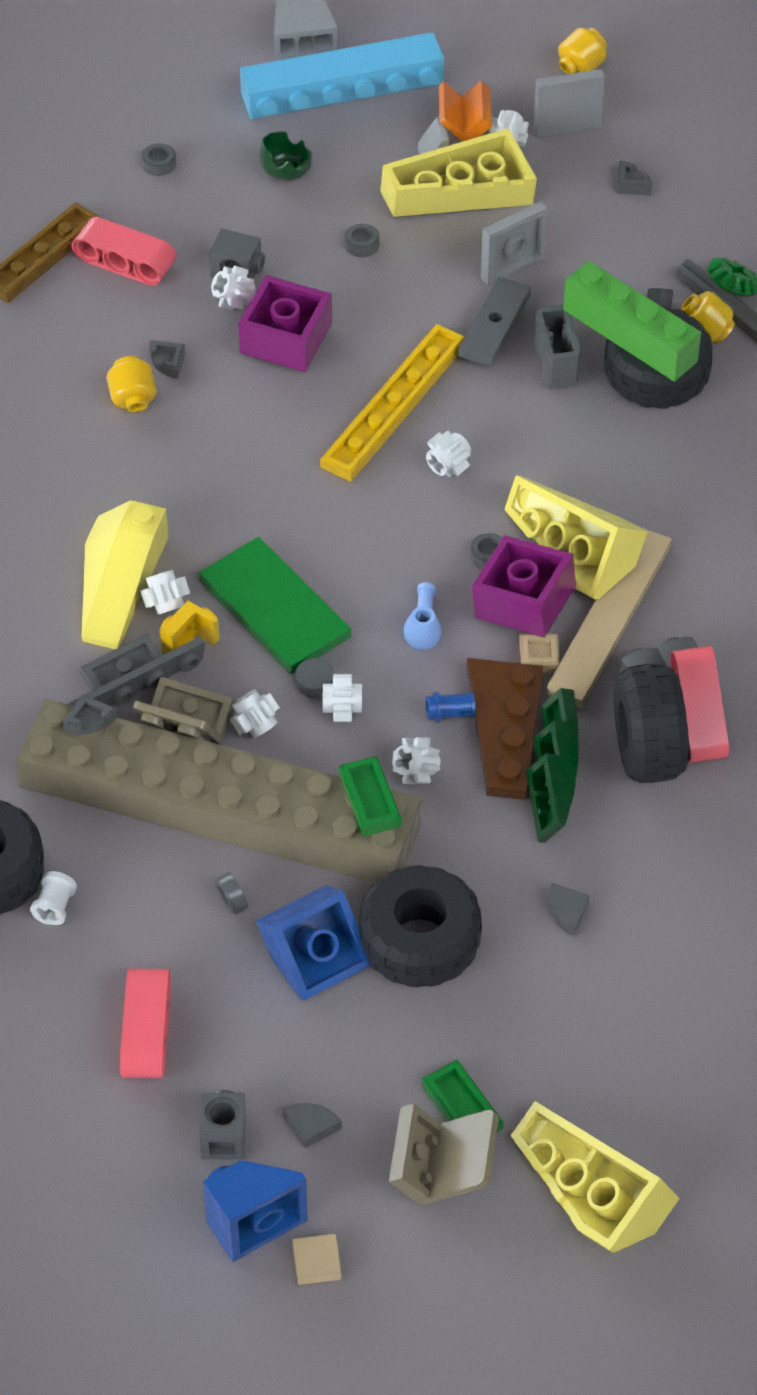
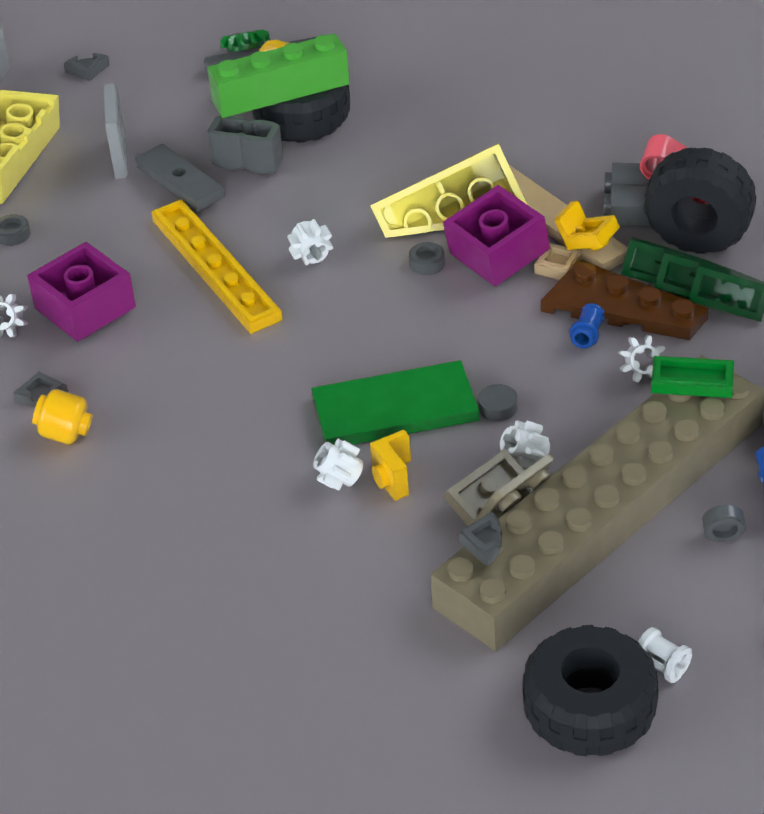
camera: 60 degrees left, 10 degrees down
dark grey bracket [68,633,206,706] -> none
light yellow wedge [82,500,169,649] -> none
white gear [323,674,362,722] -> none
light blue bar [404,582,442,650] -> none
none -> yellow bracket [555,201,620,251]

